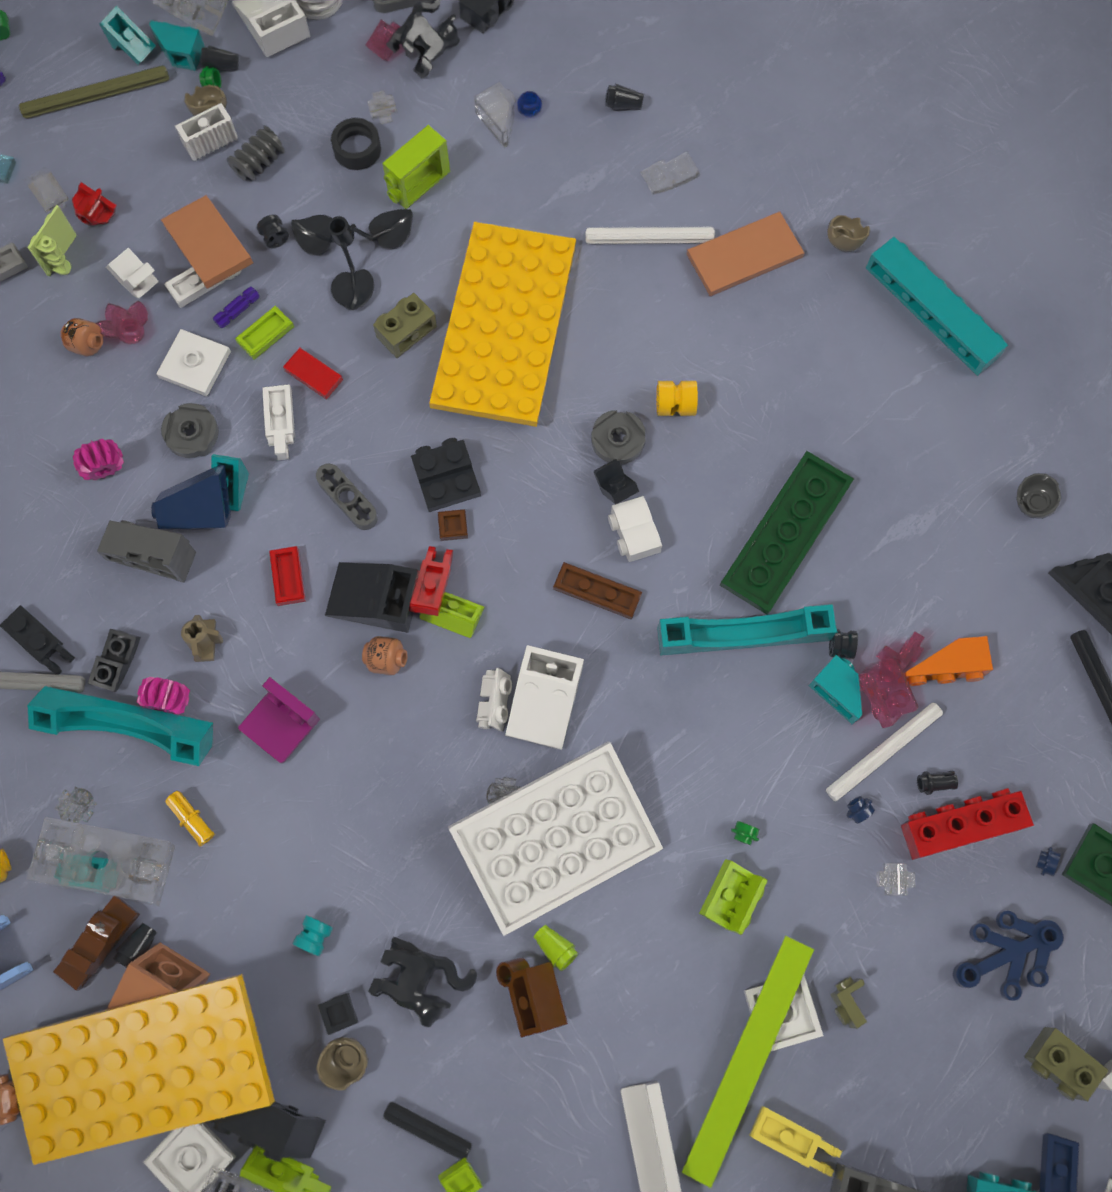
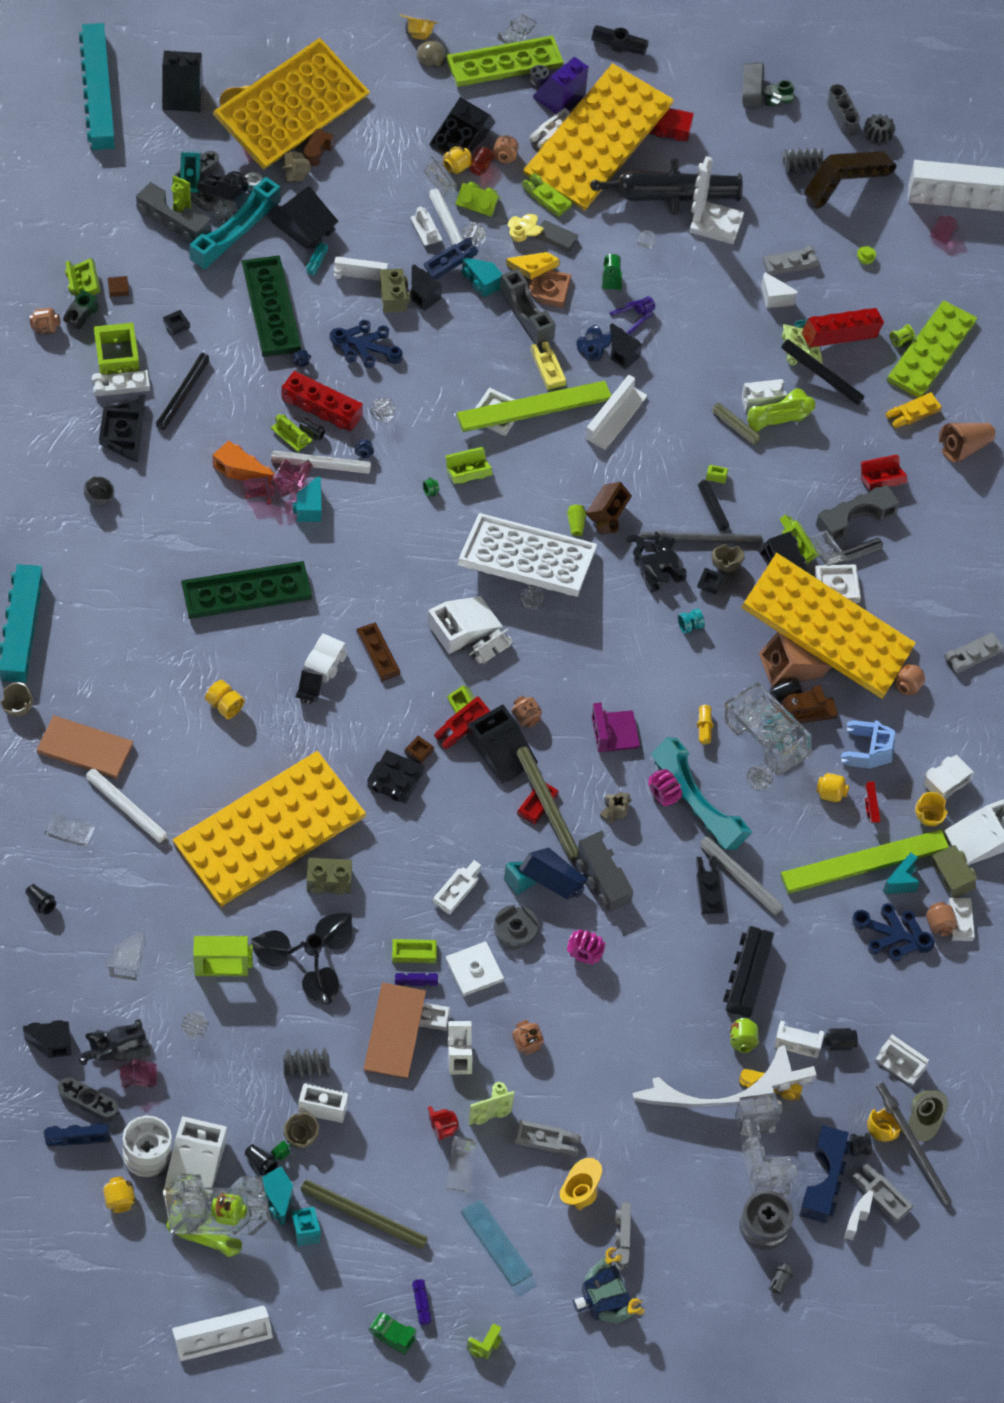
camera: 140 degrees left, 15 degrees down
black slope [88,628,141,692] -> none
clear pink plate [95,301,148,344] -> none
black wheel [256,214,290,249] -> none
red tile [283,348,343,400] -> none
dark grey beam [316,463,378,530] -> none
black tyre [330,117,381,170] -> none
clear blue plate [517,91,542,117] -> none
dark grey plate [591,410,646,464] -> none
teal arch [657,604,837,656] -> none
black wheel [829,629,858,659] -> none
olive bracket [830,976,867,1029] -> none
none -> lime hinge [270,414,313,452]
none -> black slope [411,264,442,311]
none -> olive axle [517,747,578,861]
none -> flat silver bar [640,530,762,543]

